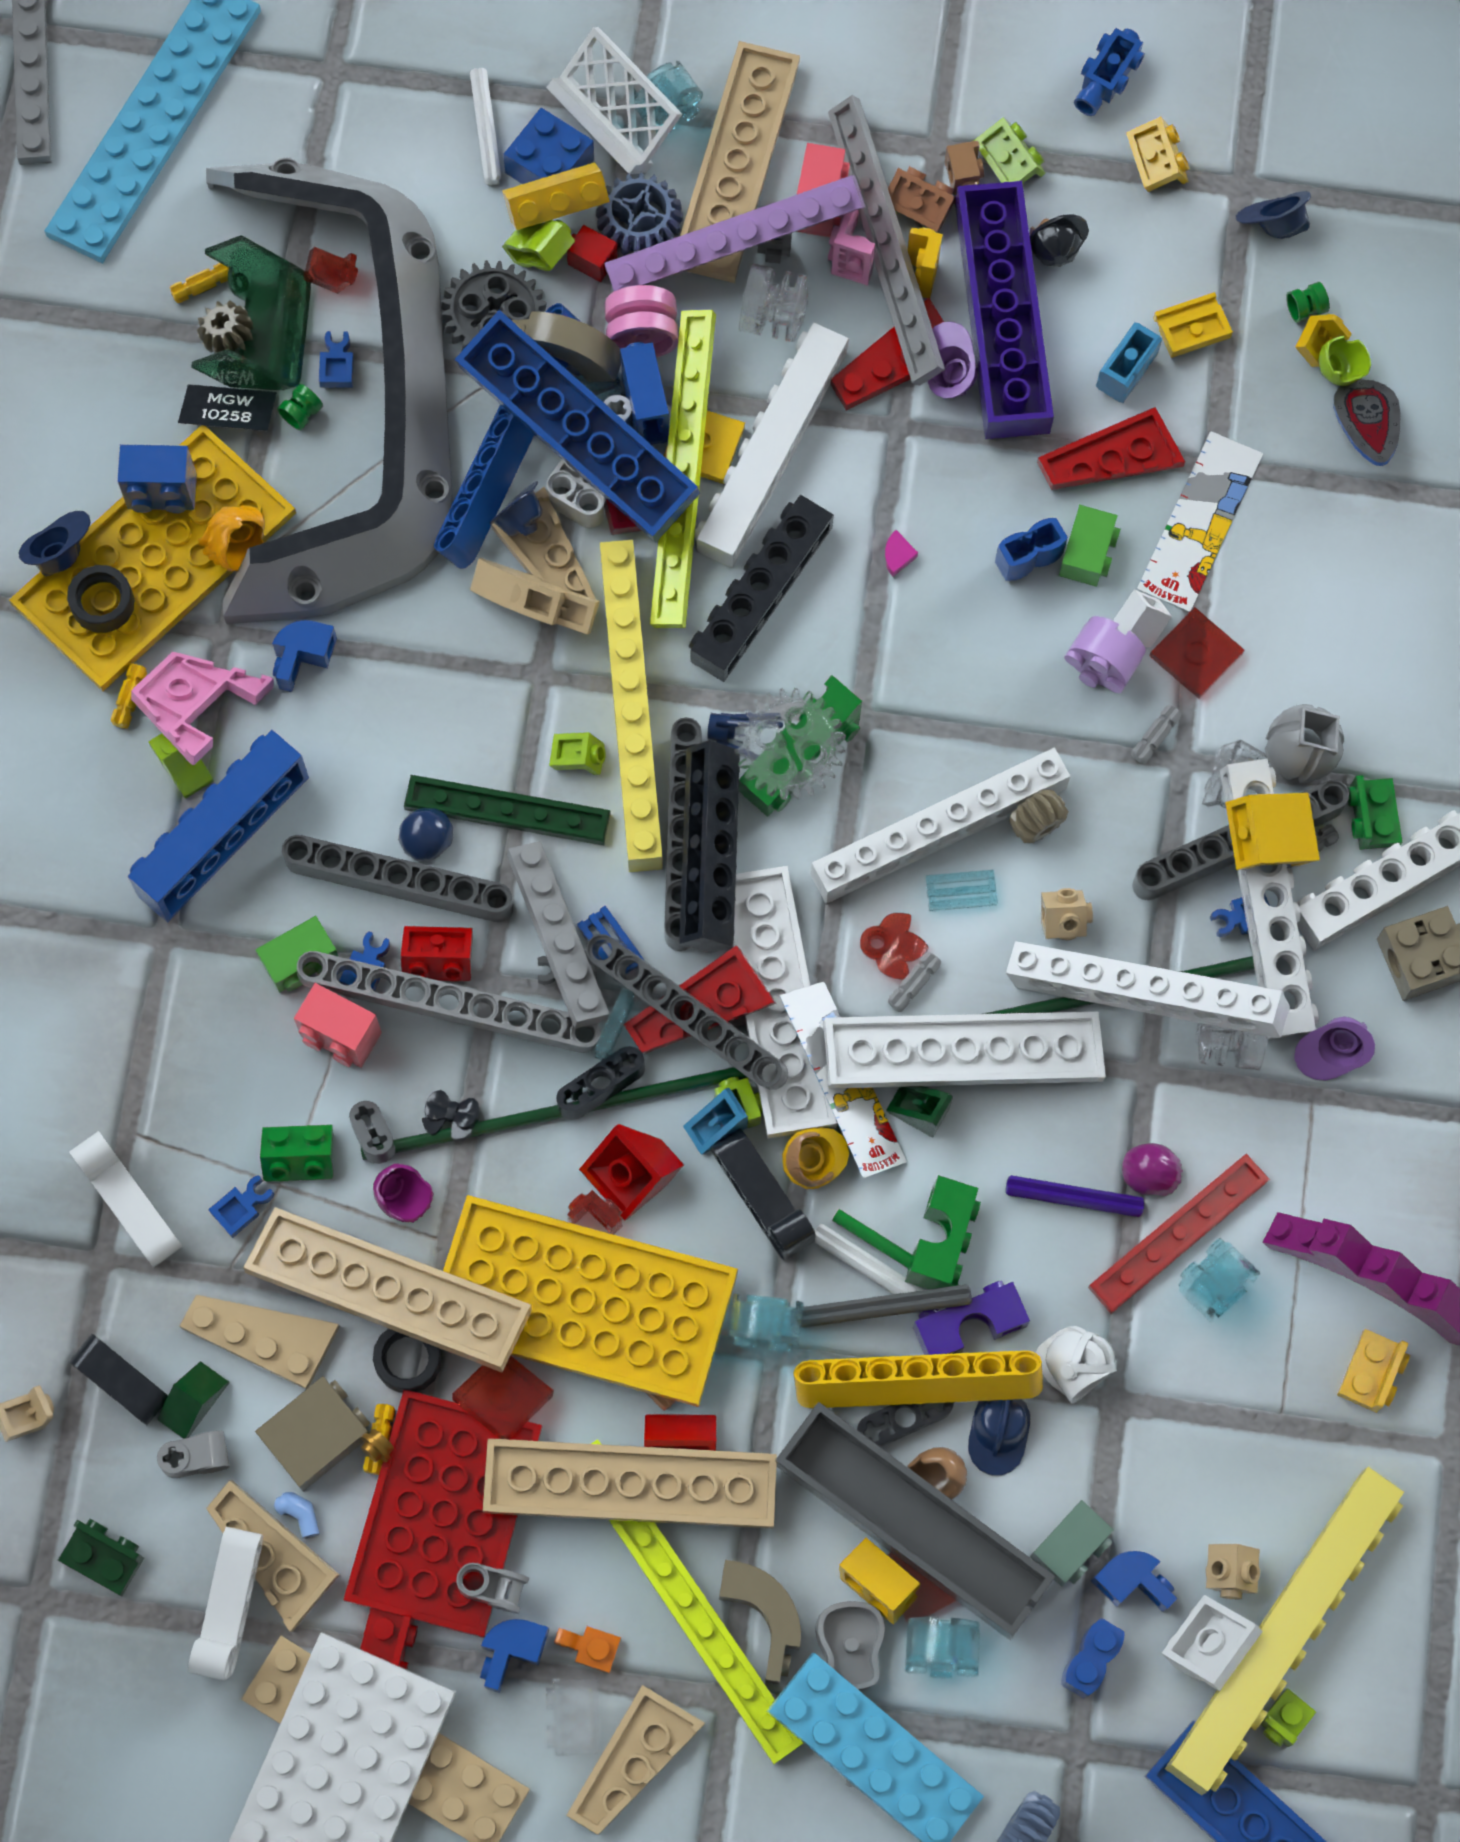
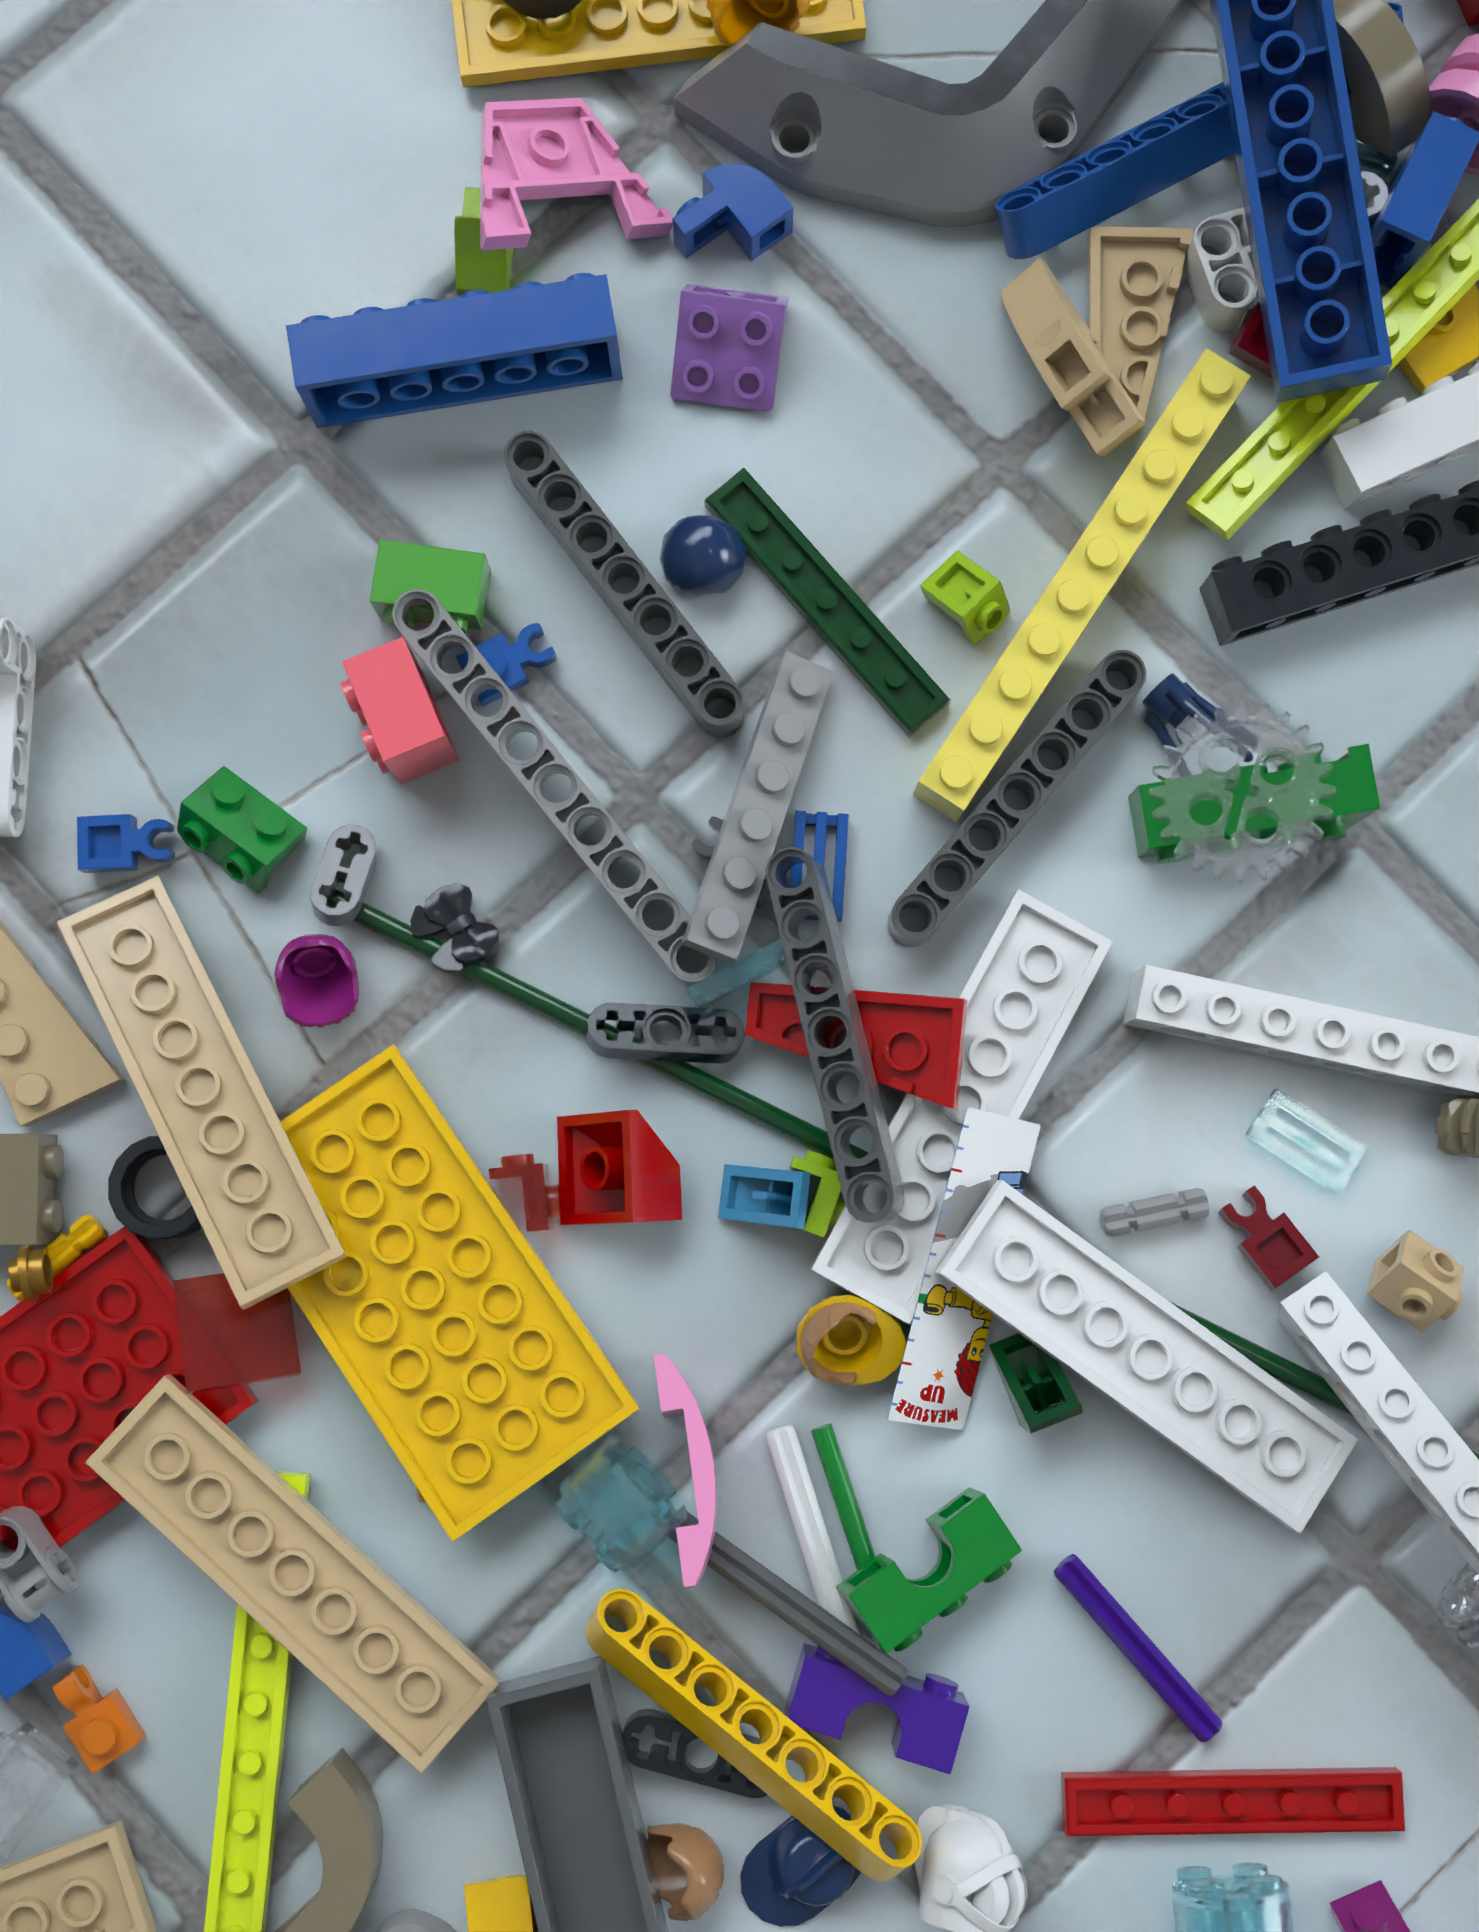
camera: 40 degrees right, 10 degrees up
yellow axle [110,663,147,729] -> none
red bracket [400,926,473,981] -> none
dark blue piece [489,481,543,537] -> none
red panel [644,1414,716,1451] -> none
black brick [679,740,740,953] -> none
black beam [710,1129,816,1261] -> none
clear red plate [860,913,929,980] -> none
magenta hair [1122,1143,1183,1196] -> none
none -> bright pink slope [654,1354,717,1589]
none -> medium lavender bracket [670,284,789,412]
none -> dark red plate [1218,1185,1319,1292]

